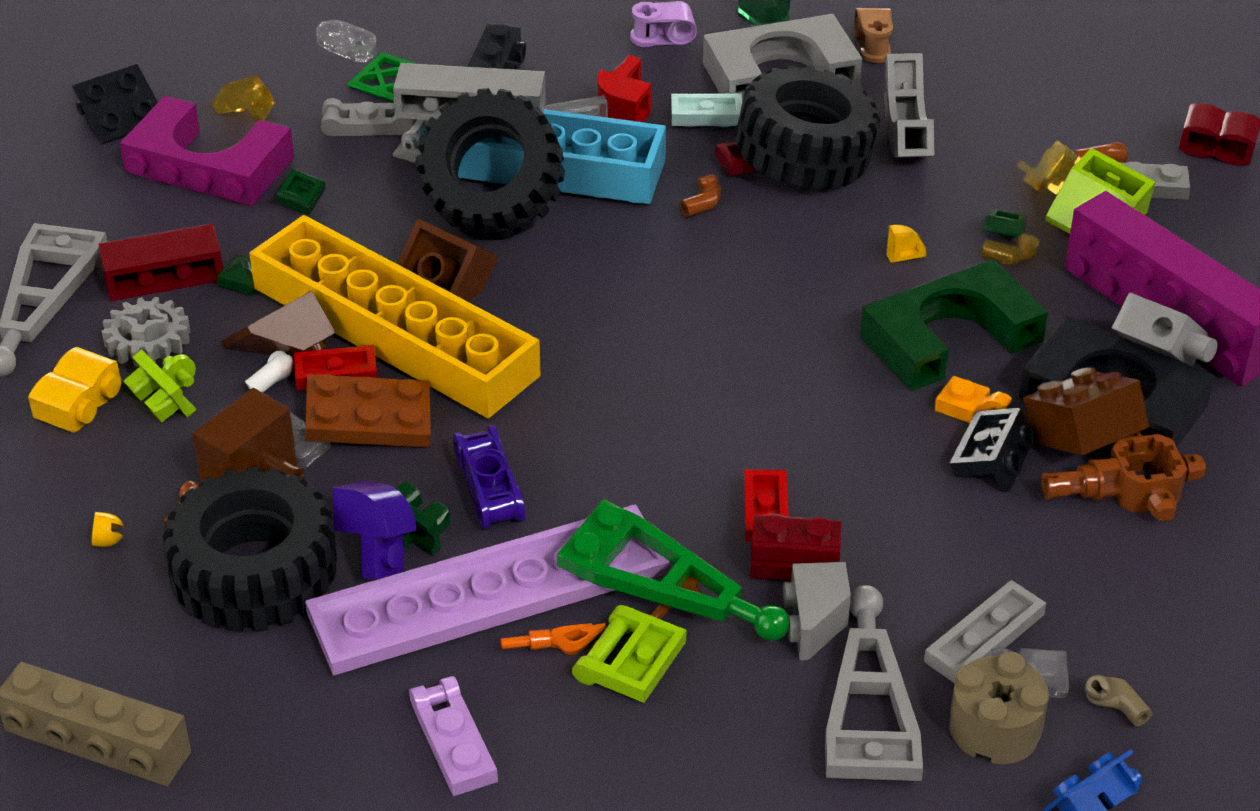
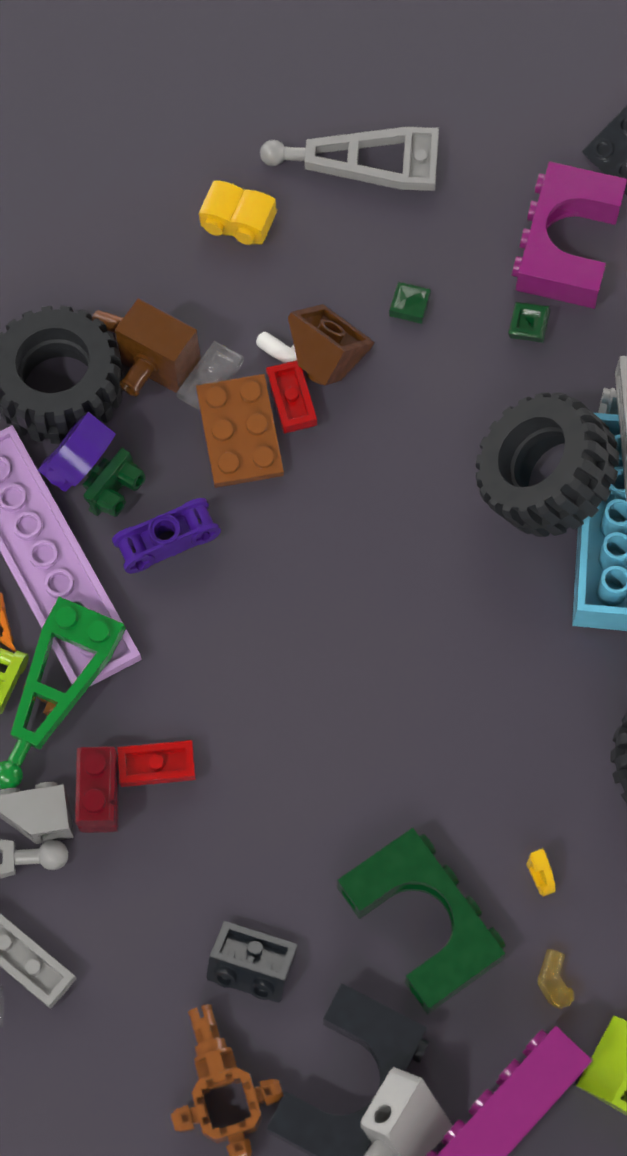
camera: 85 degrees right, 25 degrees up
yellow hinge [92,512,124,547] -> none
dark red brick [98,223,223,302] -> none
light grey gear [101,297,191,367] -> none
lime hips [123,349,197,423] -> none
yellow brick [249,215,541,419] -> none
reddish brown slope [397,218,499,302] -> none
dark orange arm [680,174,722,218] -> none
light orange plate [935,376,1012,423] -> none
dark green tile [983,209,1027,238] -> none
reddish brown brick [1023,367,1149,455] -> none

